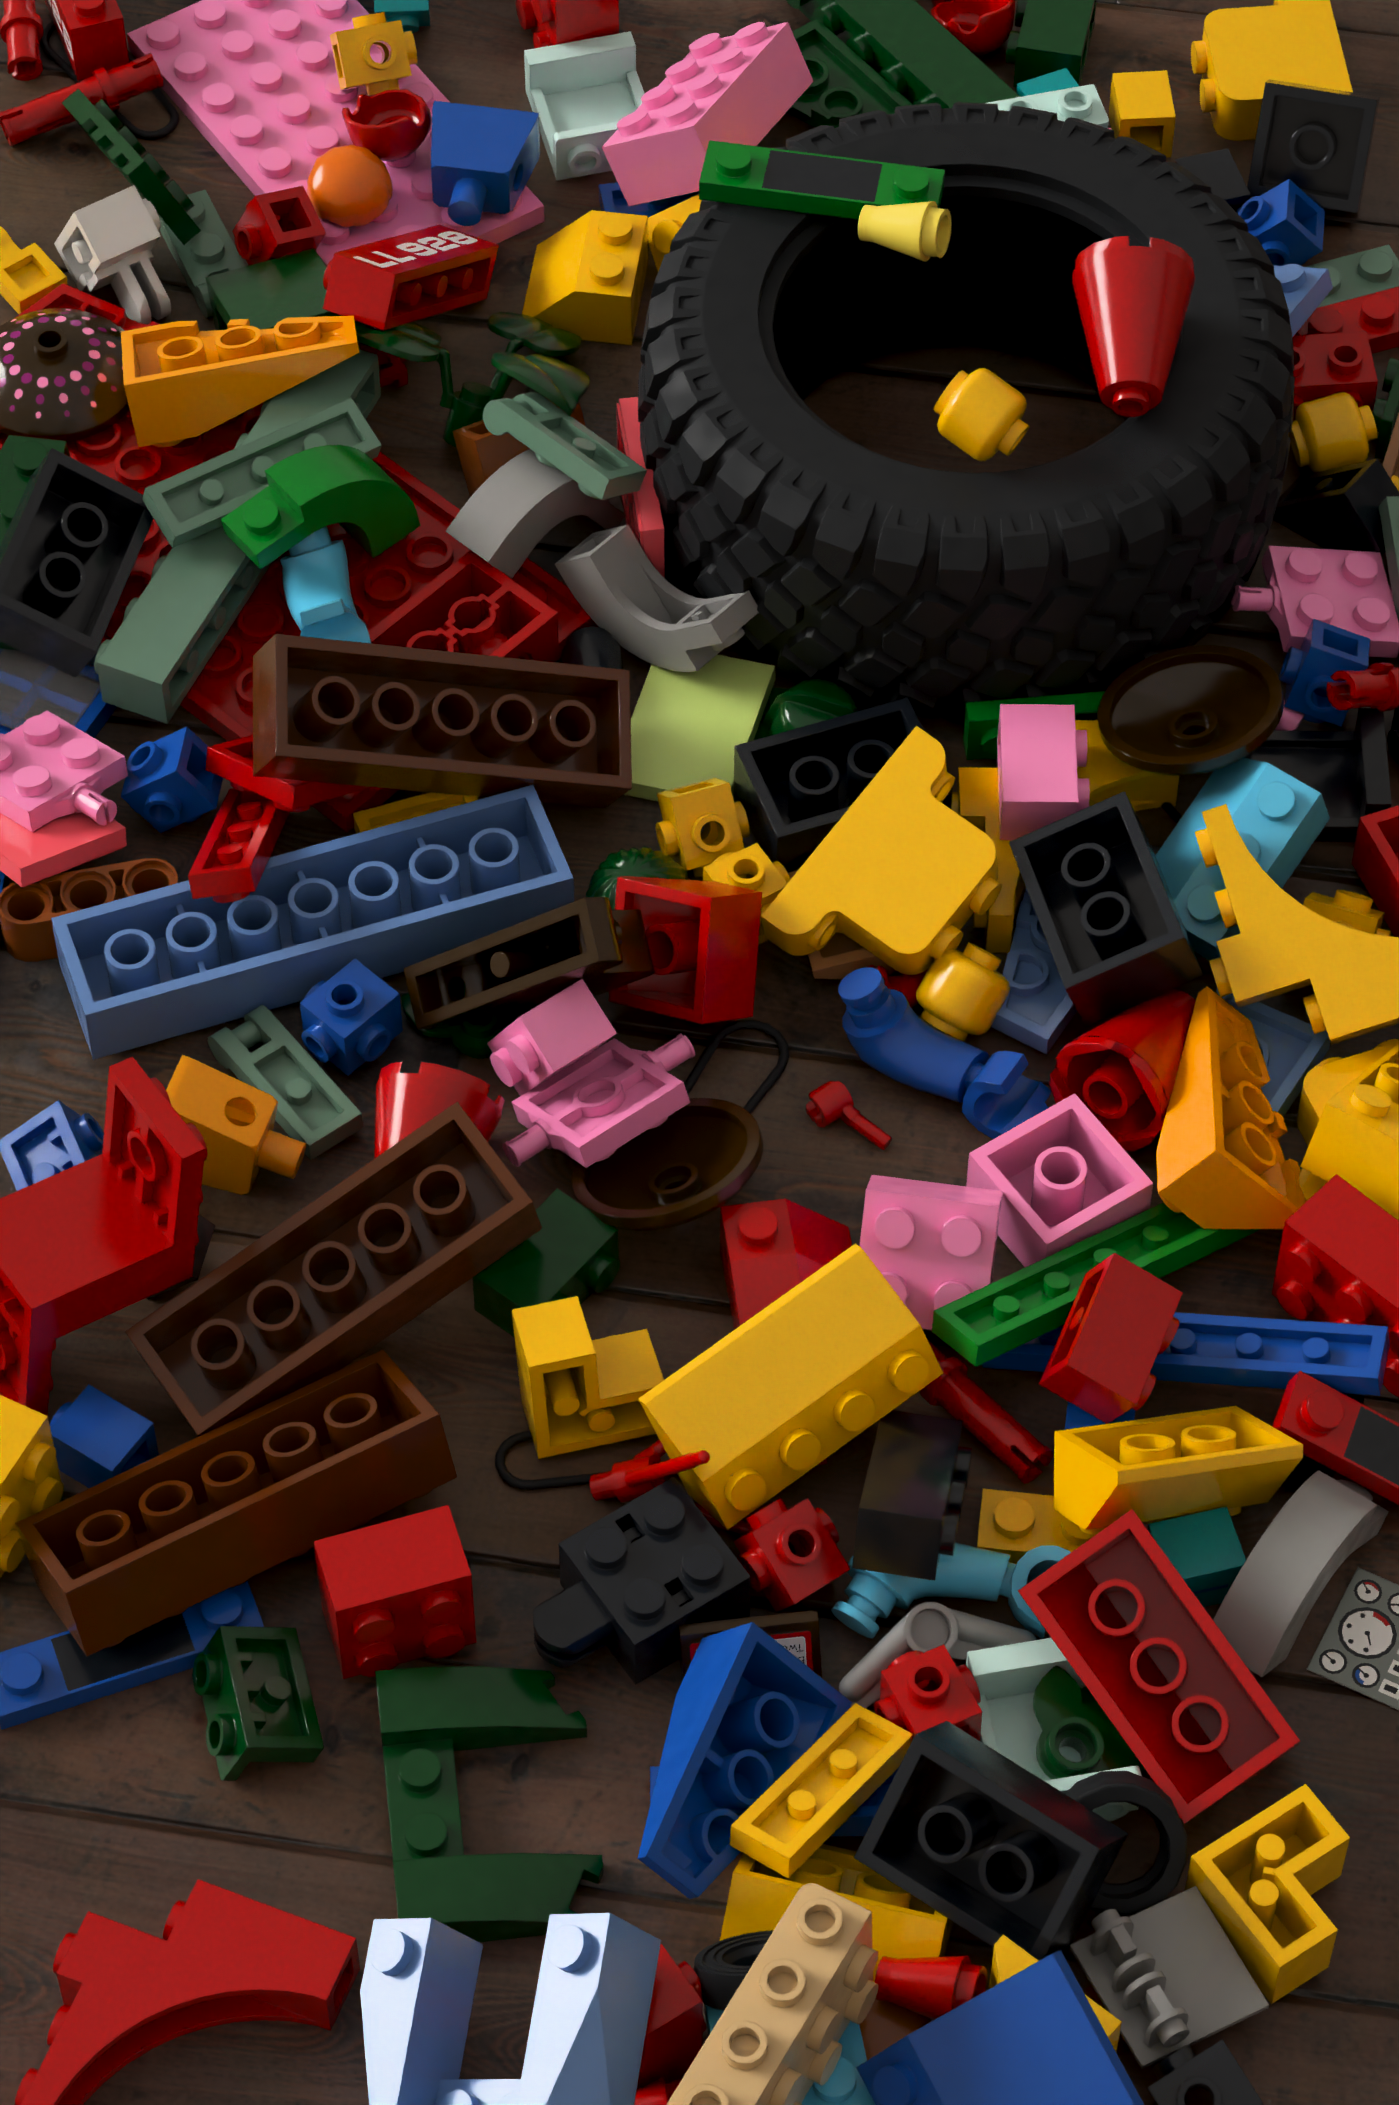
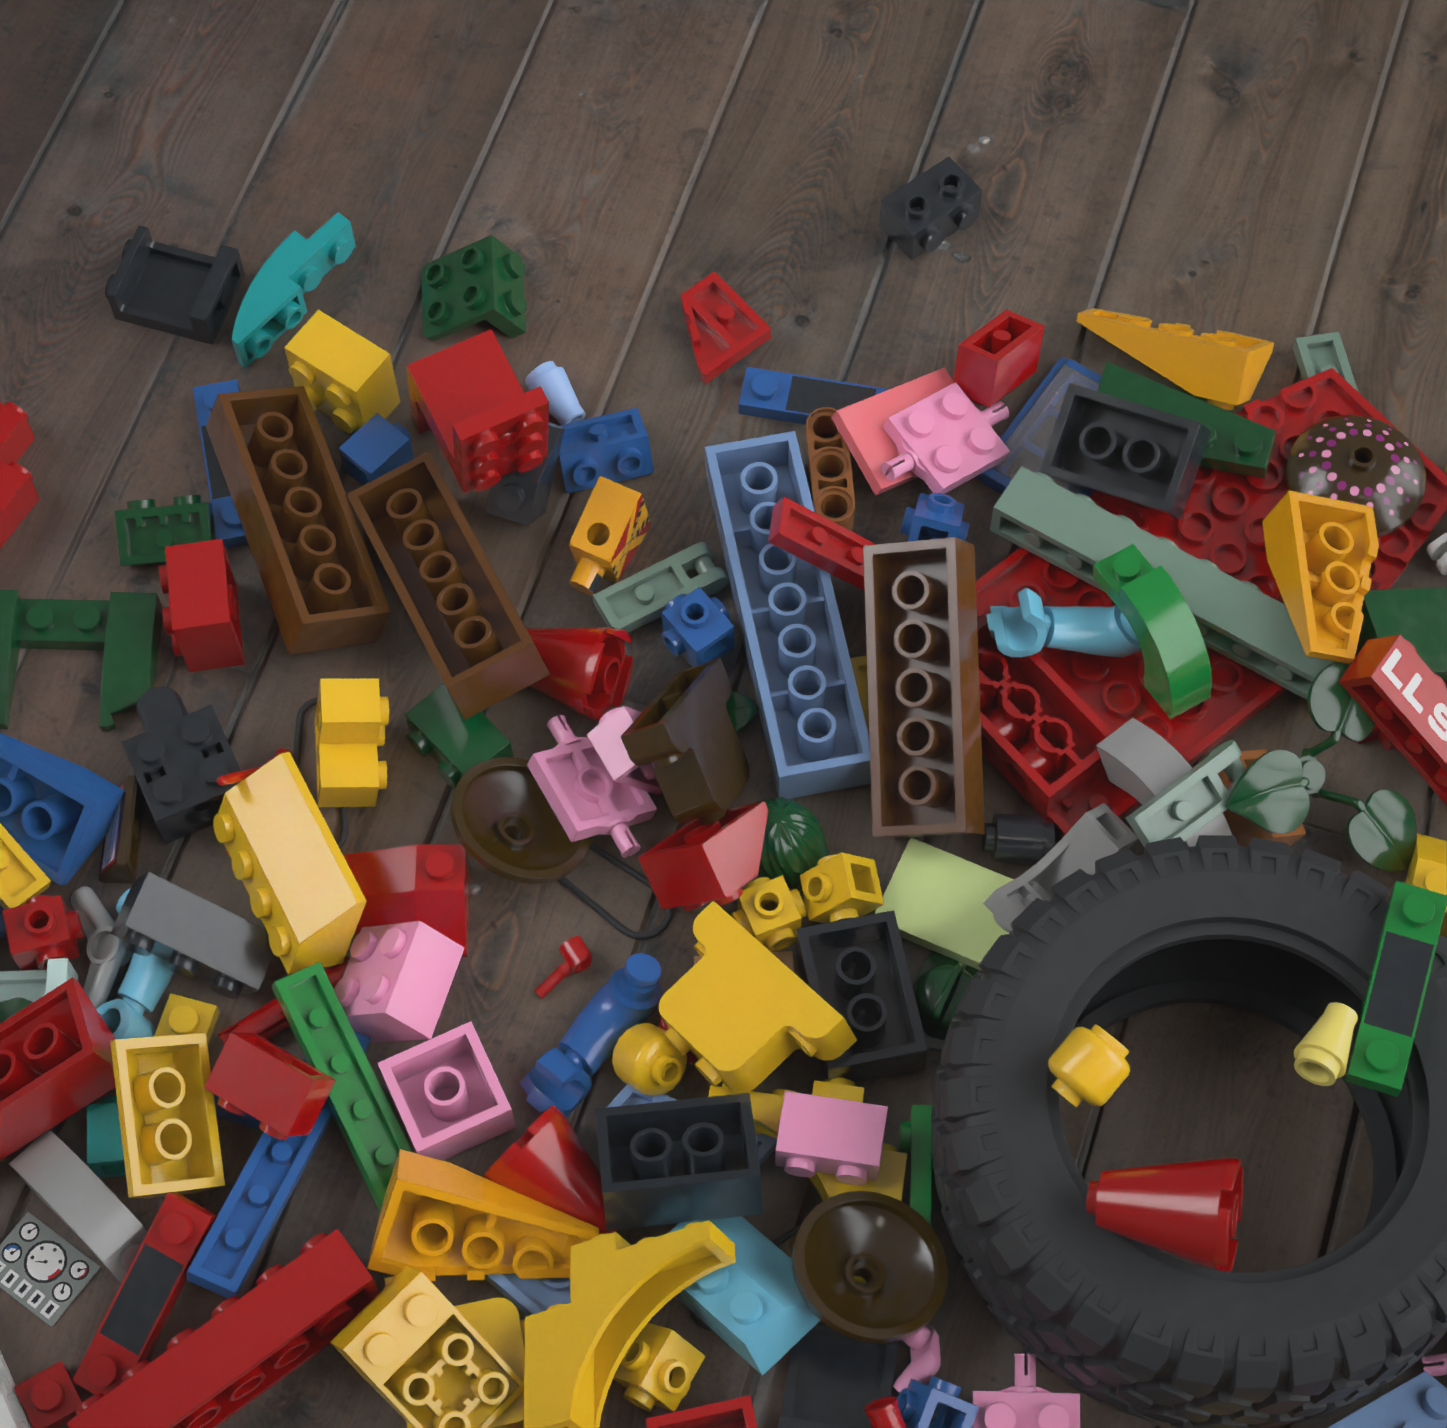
camera: 100 degrees right, 10 degrees up
sand green plate [142,397,382,548] -> none
red brick [733,1497,850,1612] -> none

